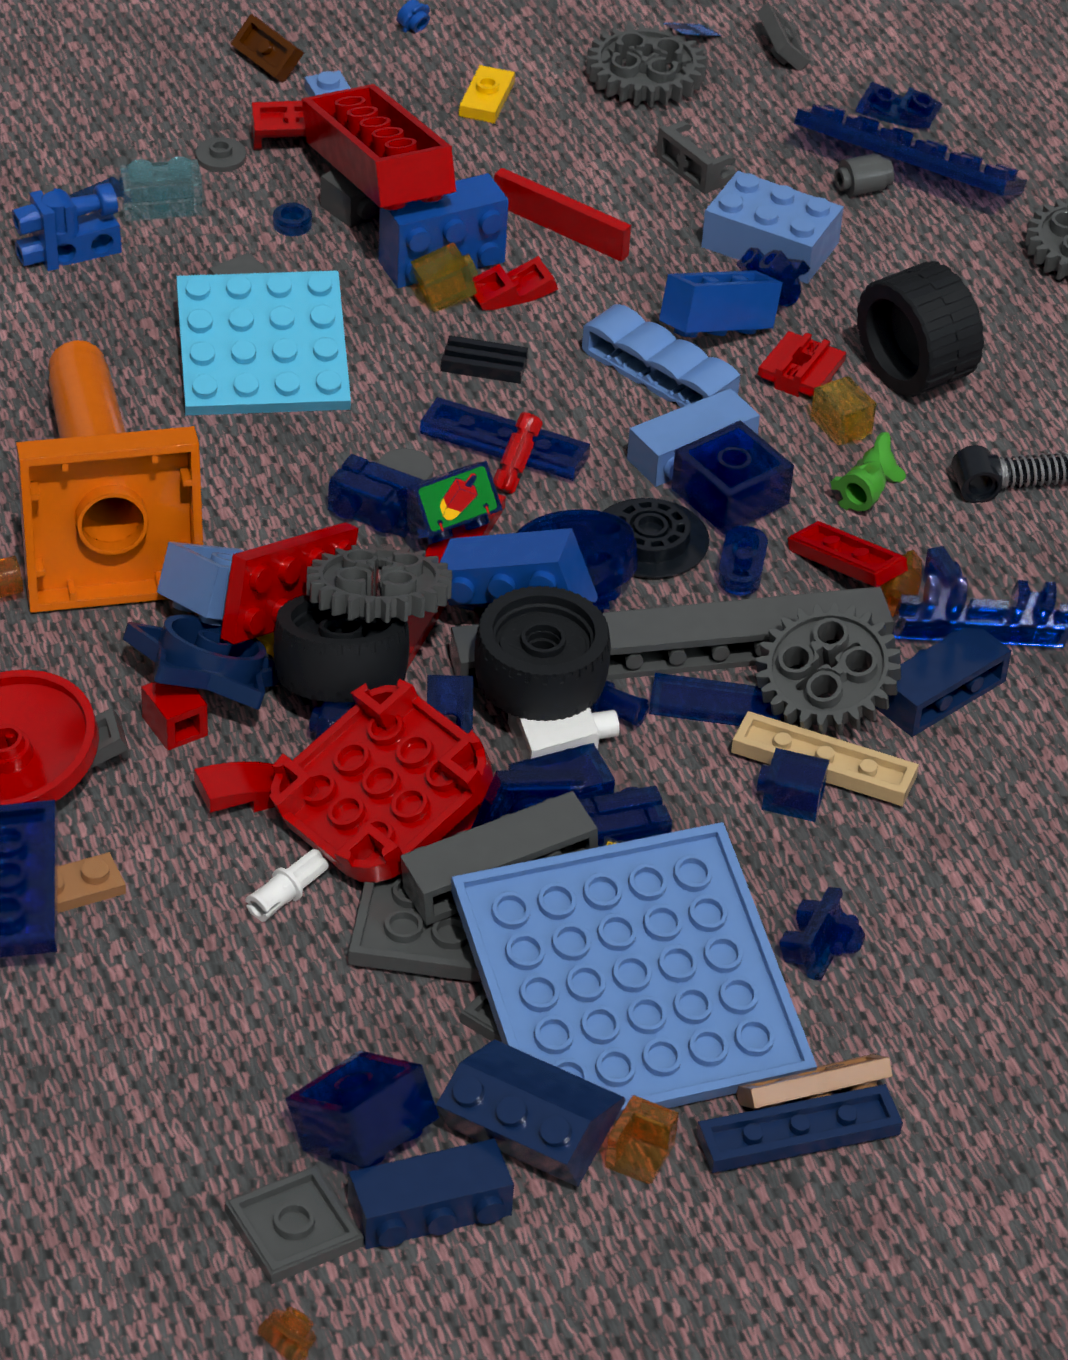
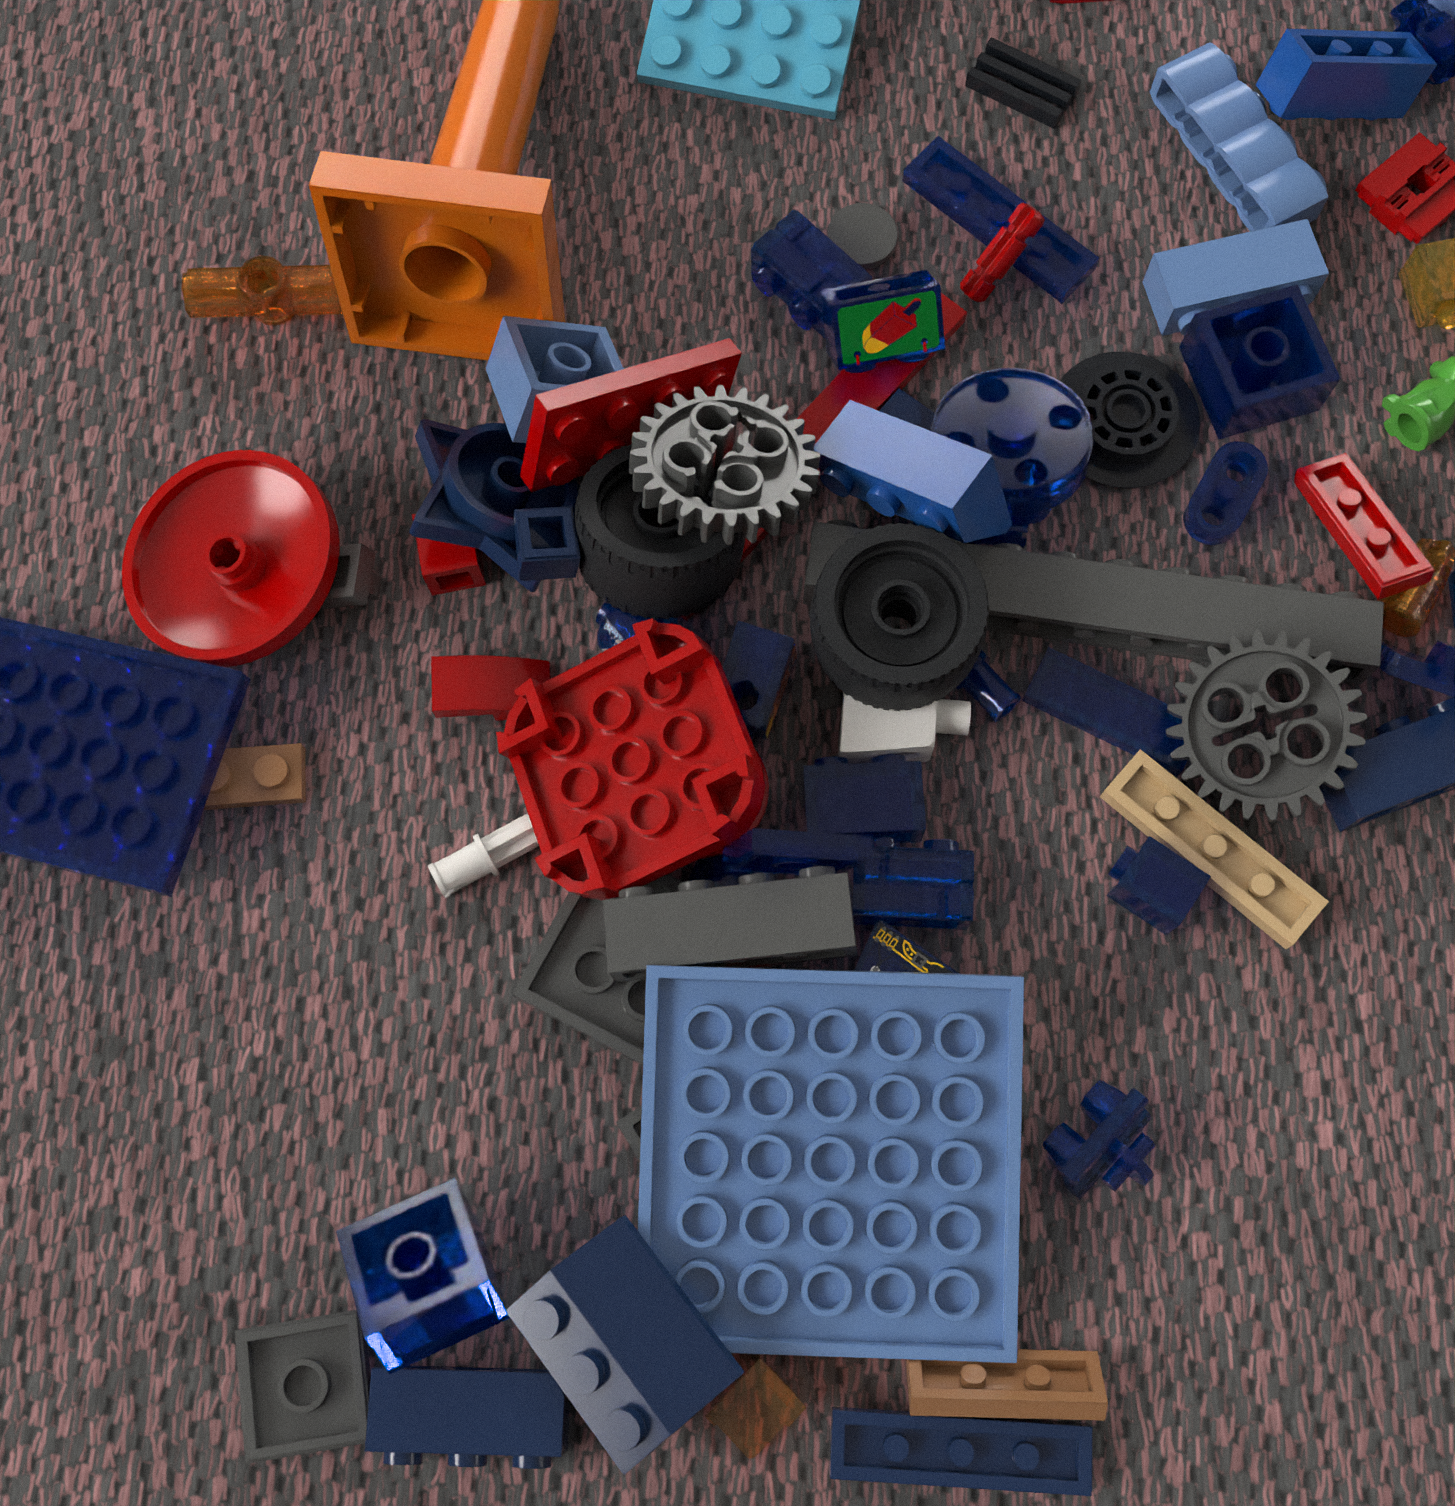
camera: 25 degrees right, 30 degrees up
none -> dark blue slope [514,506,581,581]

